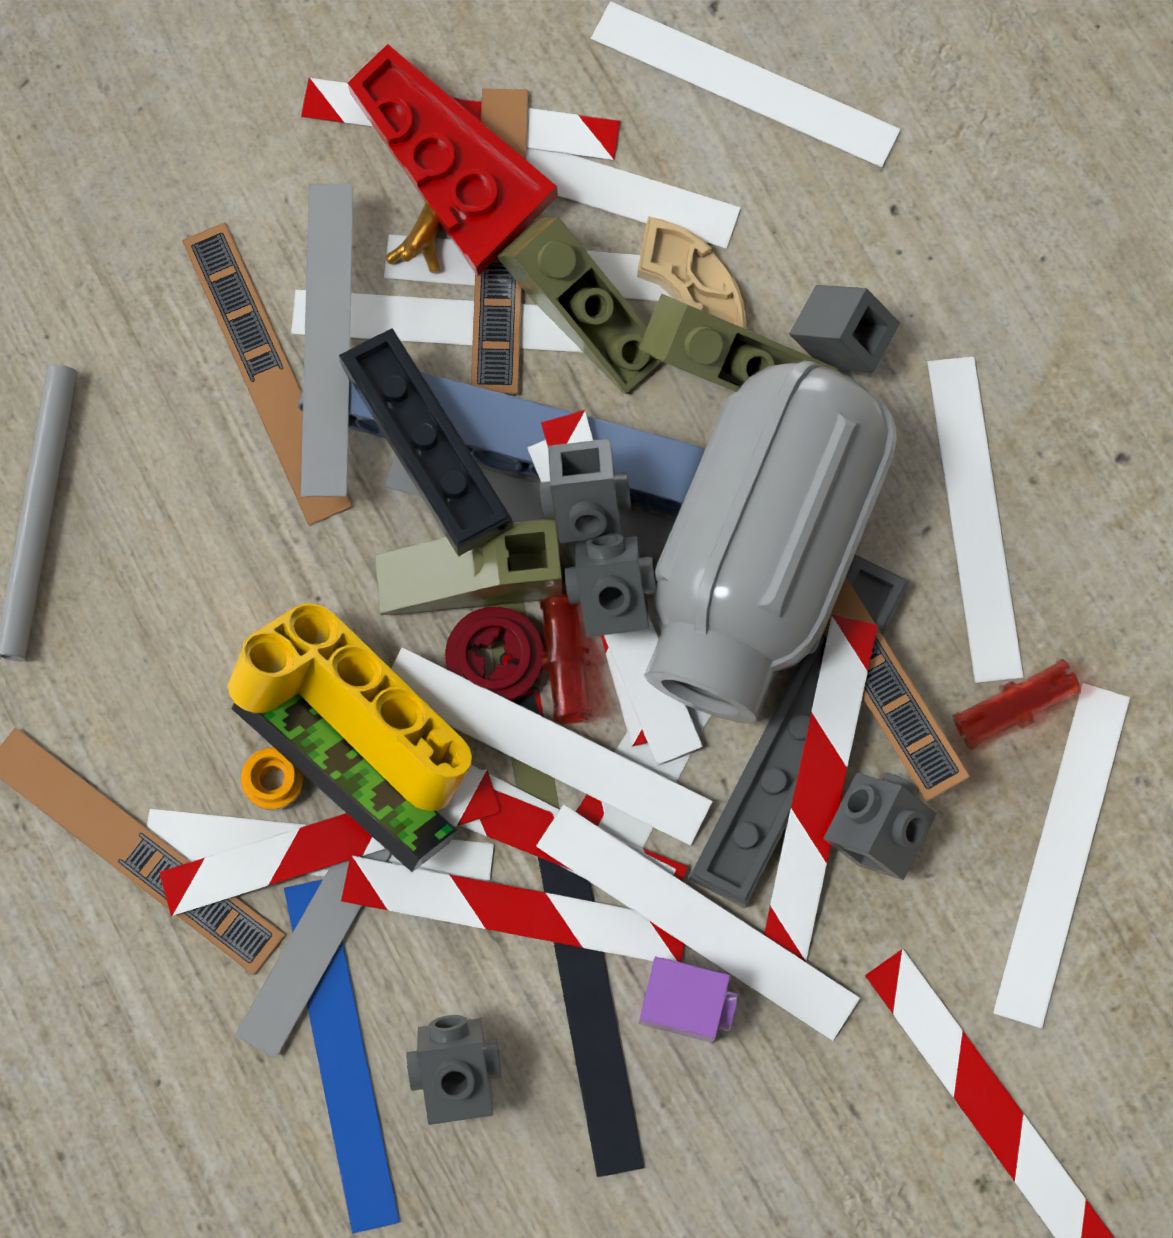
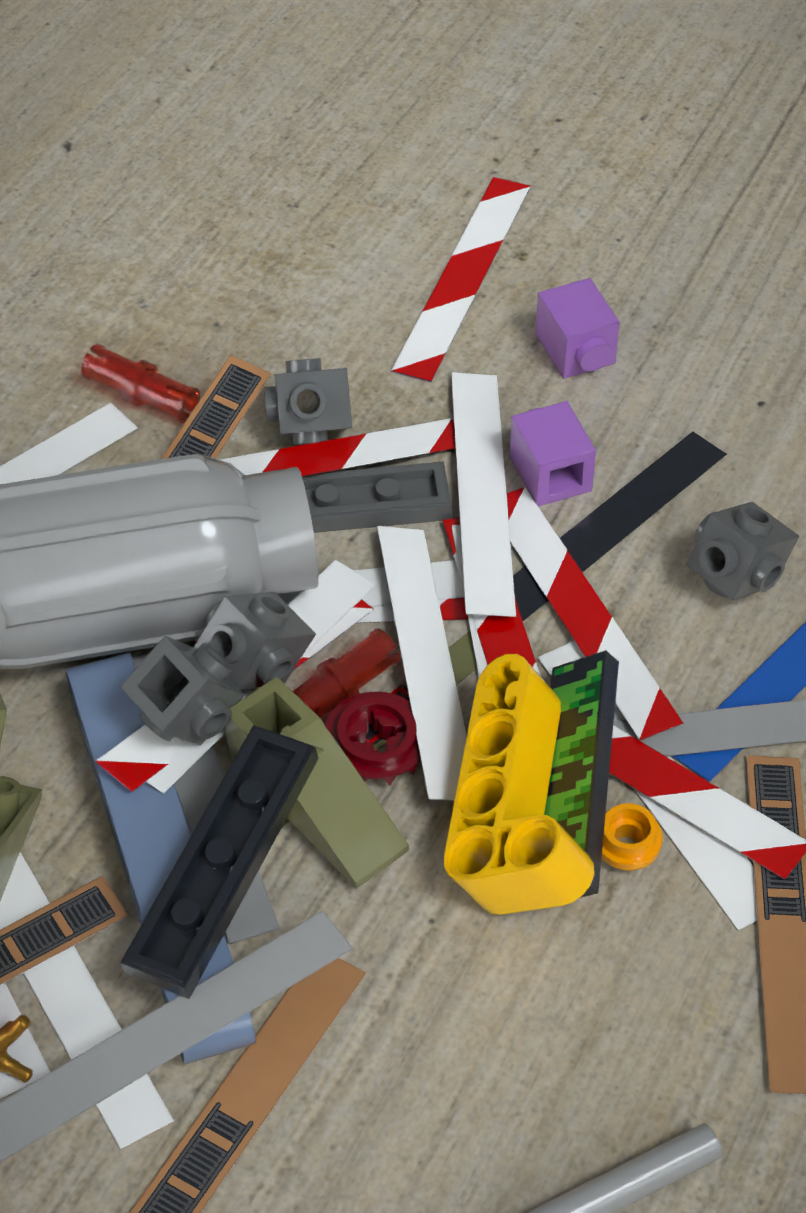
camera: 125 degrees left, 25 degrees down
white sticker [993,683,1130,1029] -> none
none -> medium lavender brick [536,278,620,379]

